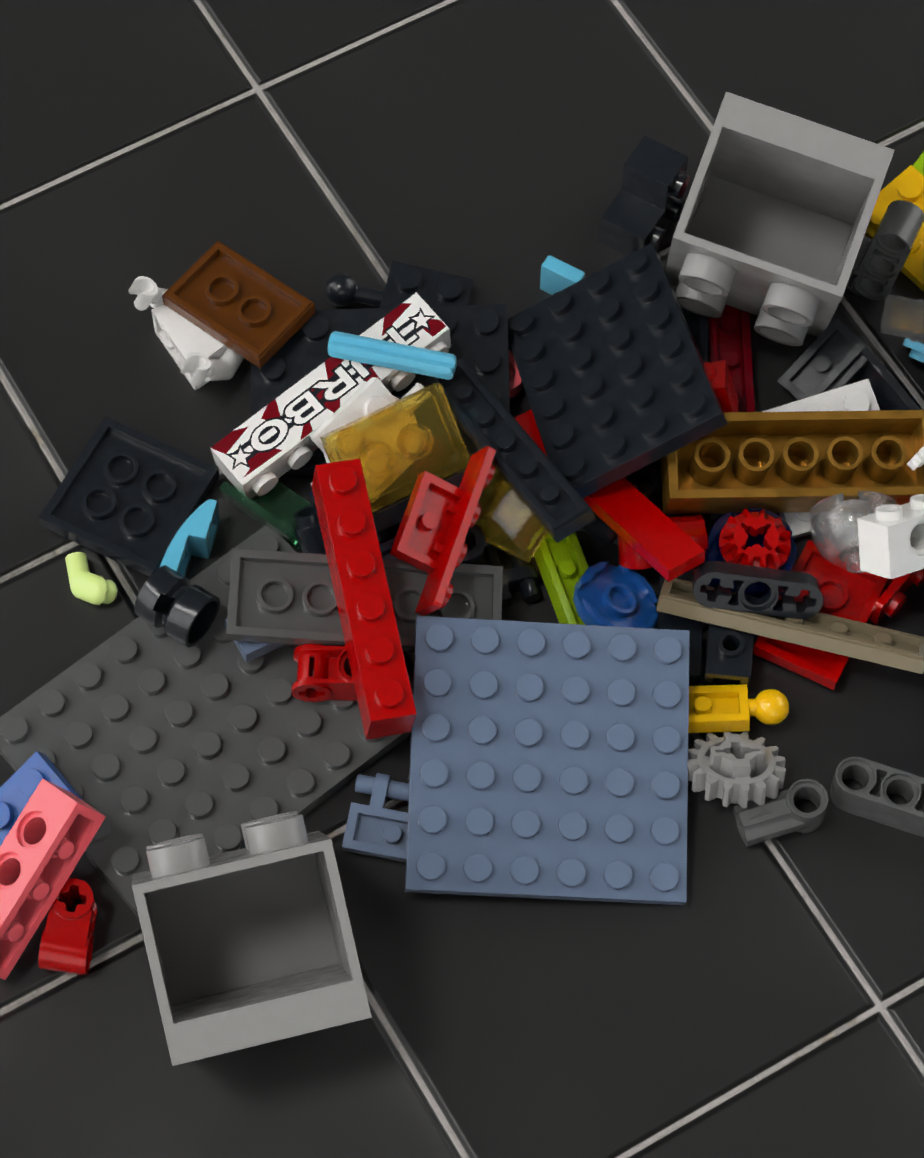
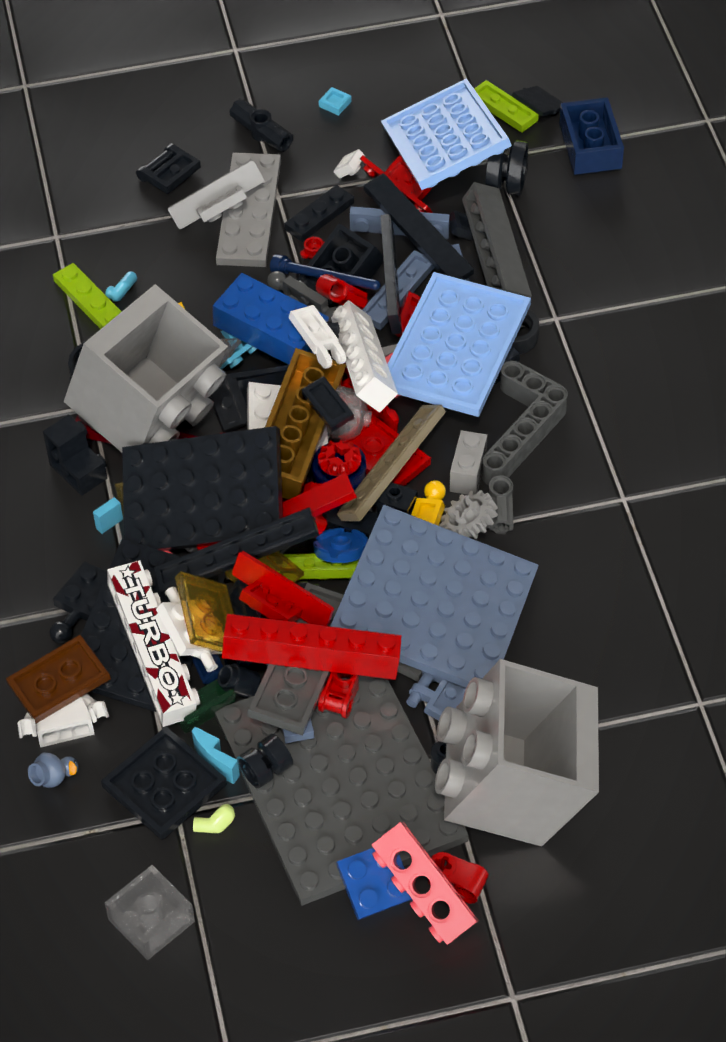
camera: 70 degrees left, 10 degrees down
medium azure axle [327,331,457,380] -> none
black beam [691,561,823,619] -> none
none -> sand blue animal [28,752,79,788]
none -> black tile [301,376,354,432]
none -> light grey brick [450,430,487,495]

